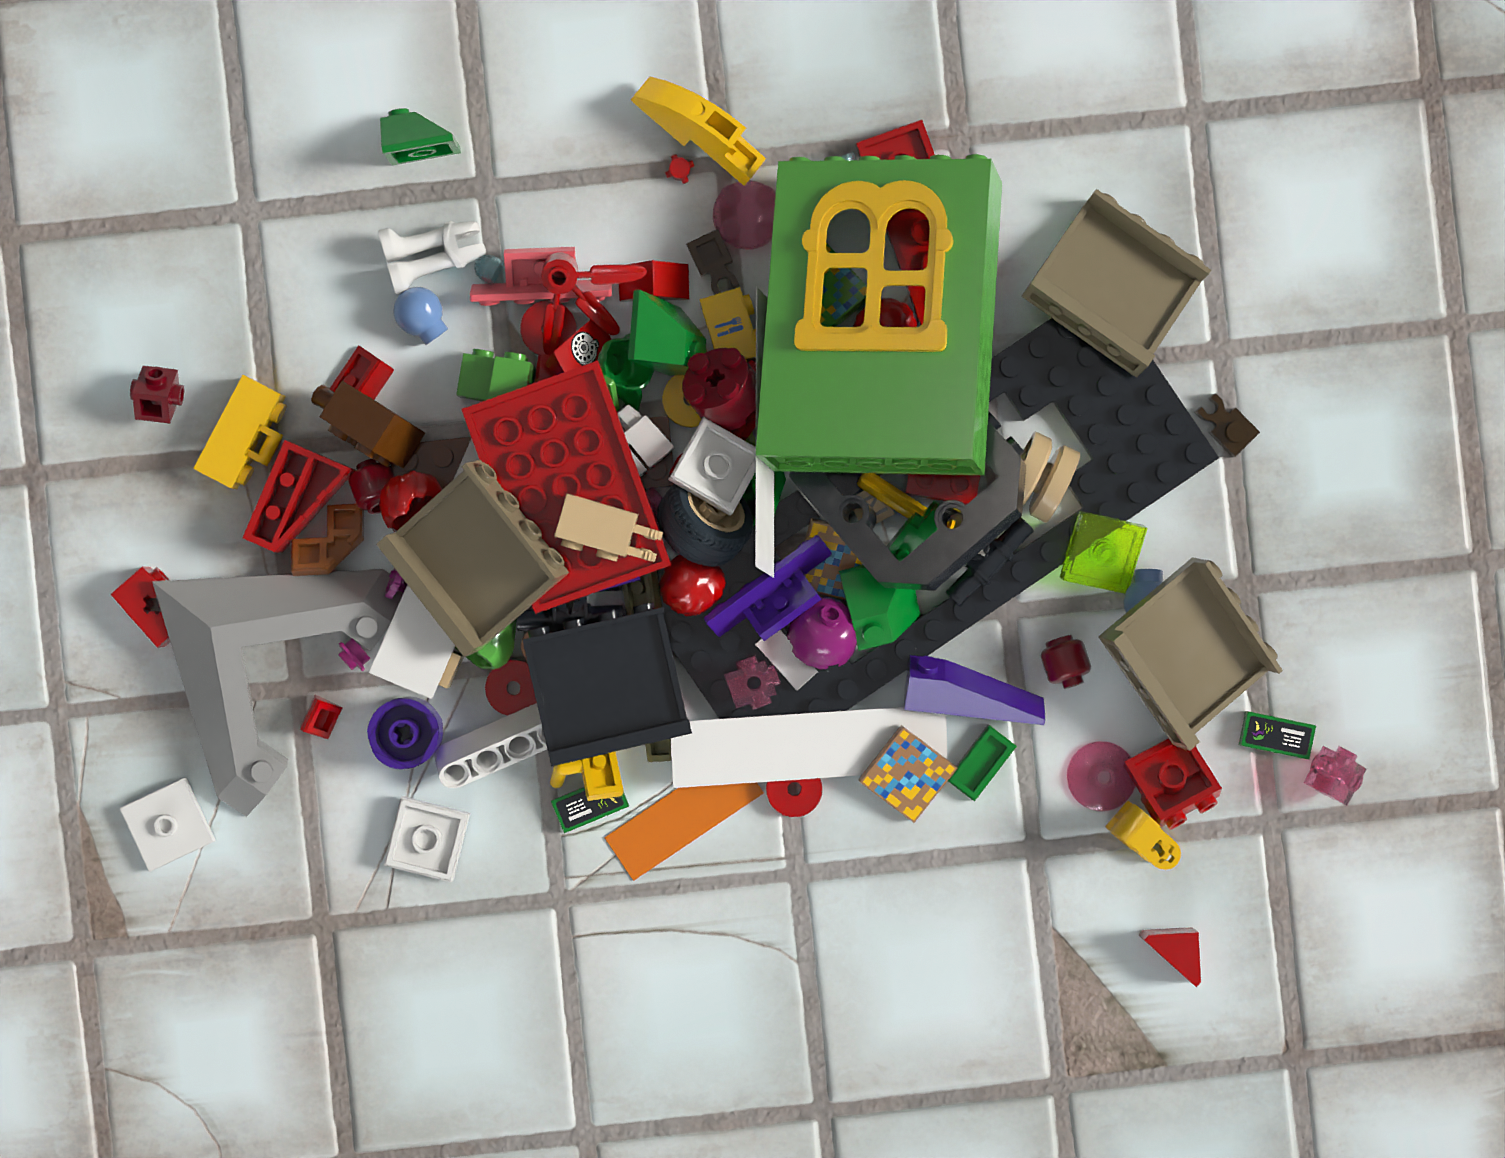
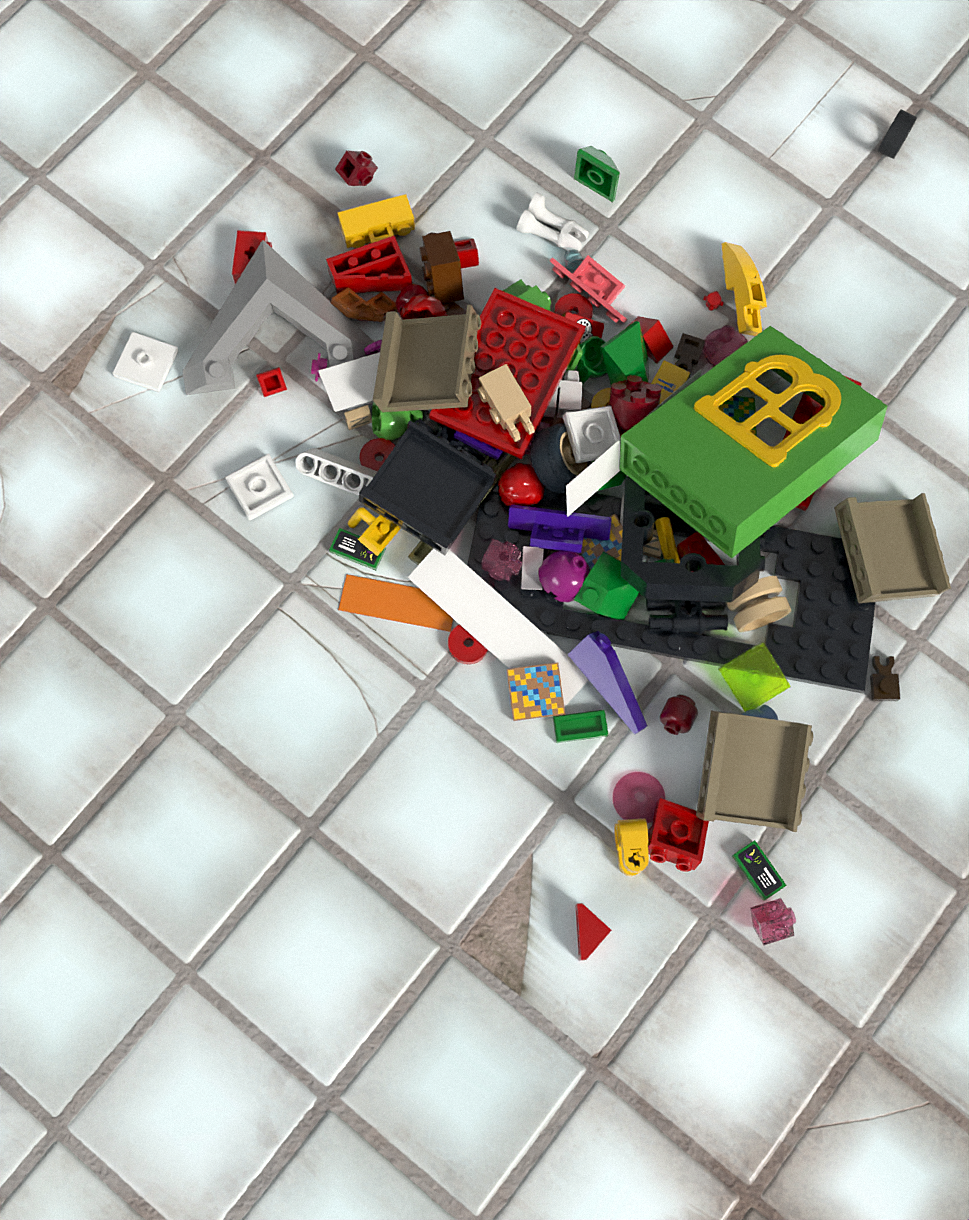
camera: 40 degrees right, 15 degrees down
dark purple brick [367,696,443,770] -> none
medium blue piece [393,287,448,345] -> none
red plant [541,252,647,355] -> none

